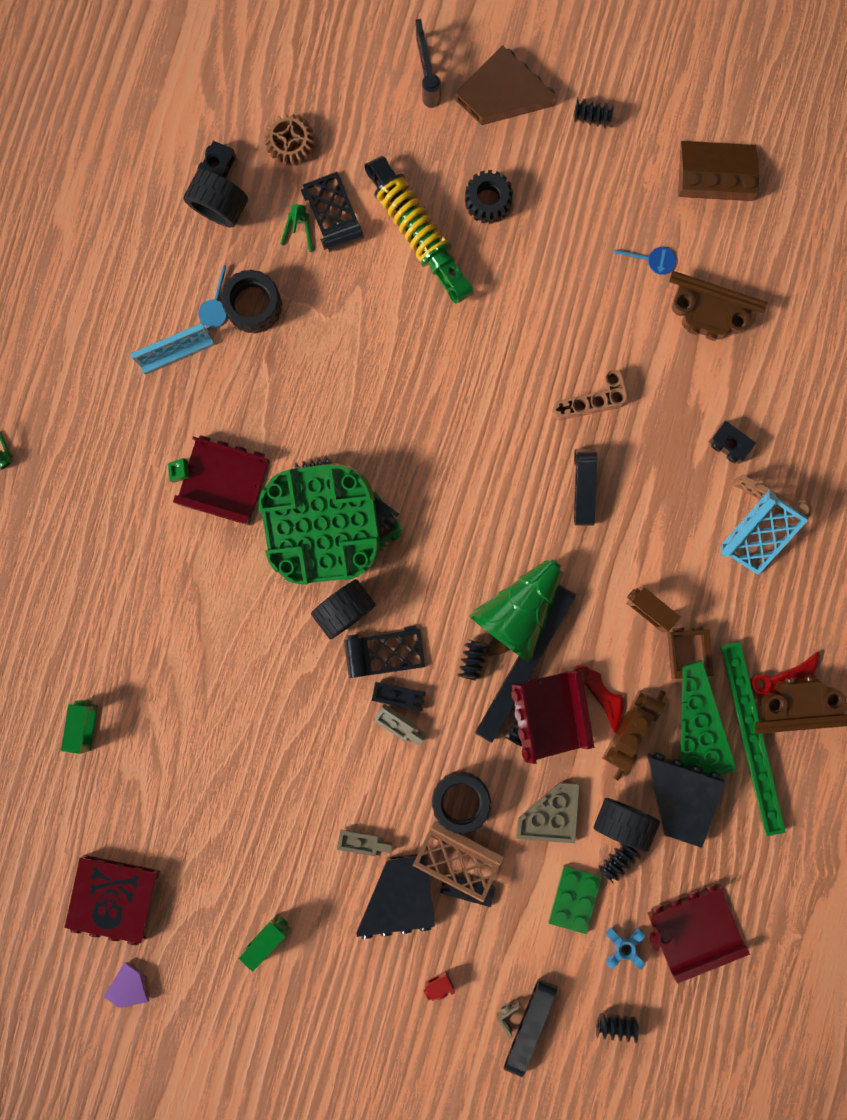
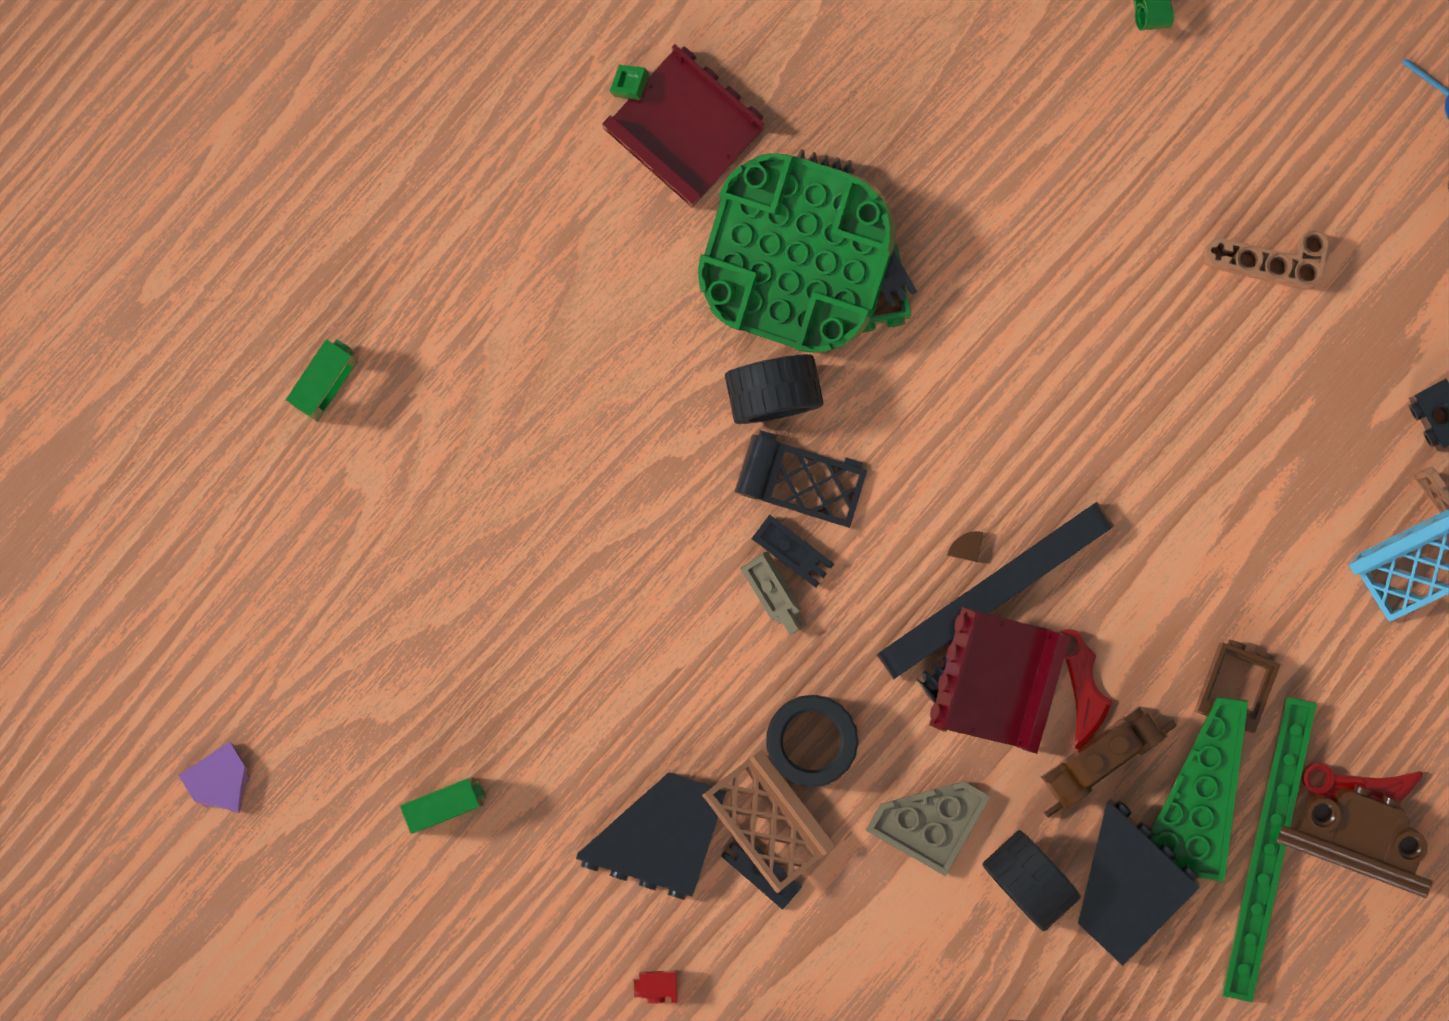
camera: 20 degrees right, 0 degrees up
dark red panel [64,855,160,945] -> none
dark tan hinge [337,829,393,856] -> none
black piece [457,639,489,681] -> none
green cone [469,559,563,664] -> none
green plate [548,865,602,934] -> none
black beam [574,449,597,526] -> none
black piece [598,843,641,884] -> none
reddish brown window [626,587,681,632] -> none

